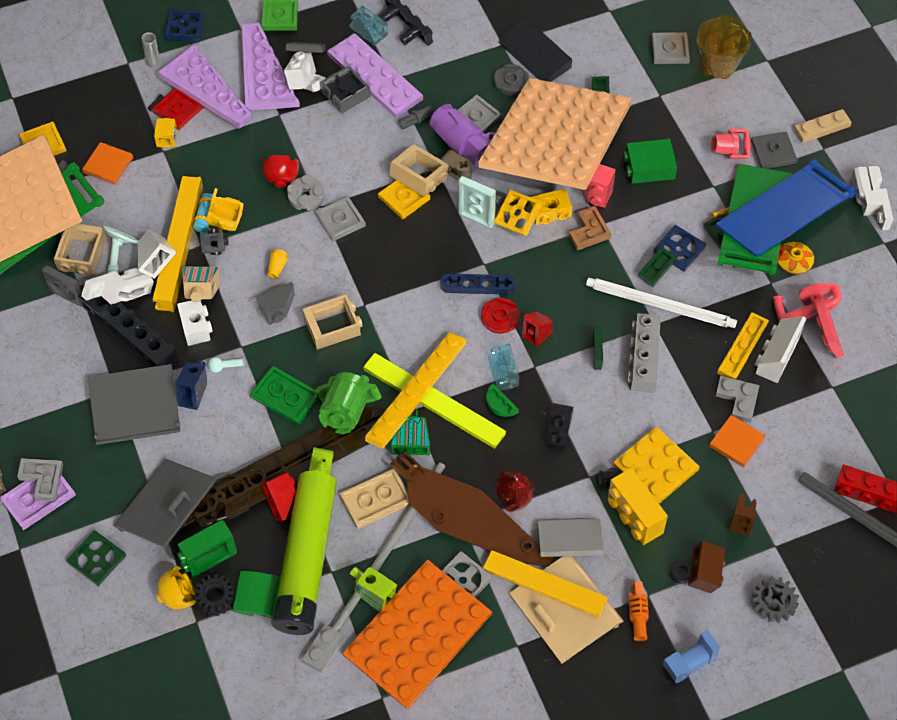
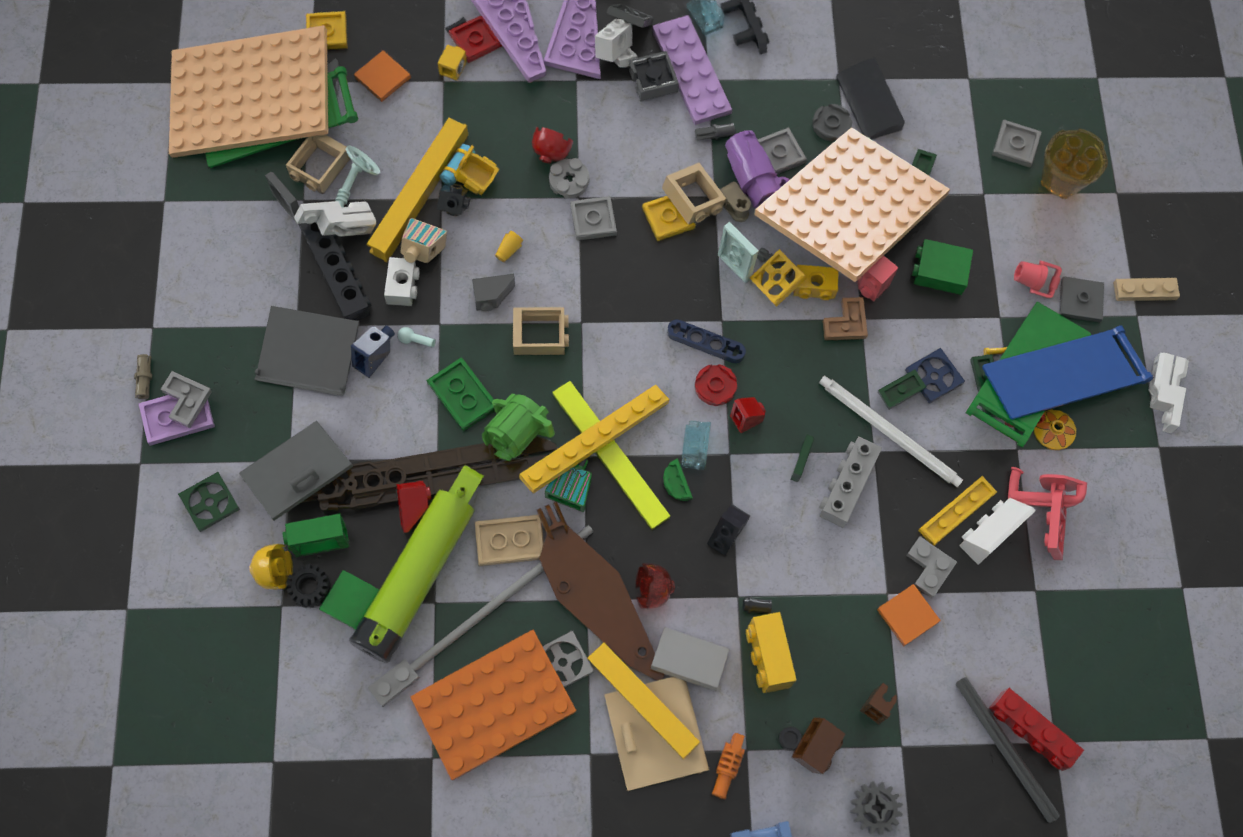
camera: 15 degrees right, 10 degrees up
white slope [138,230,176,279] -> none
lime torso [348,567,397,612] -> none
yellow plate [613,426,700,504] -> none

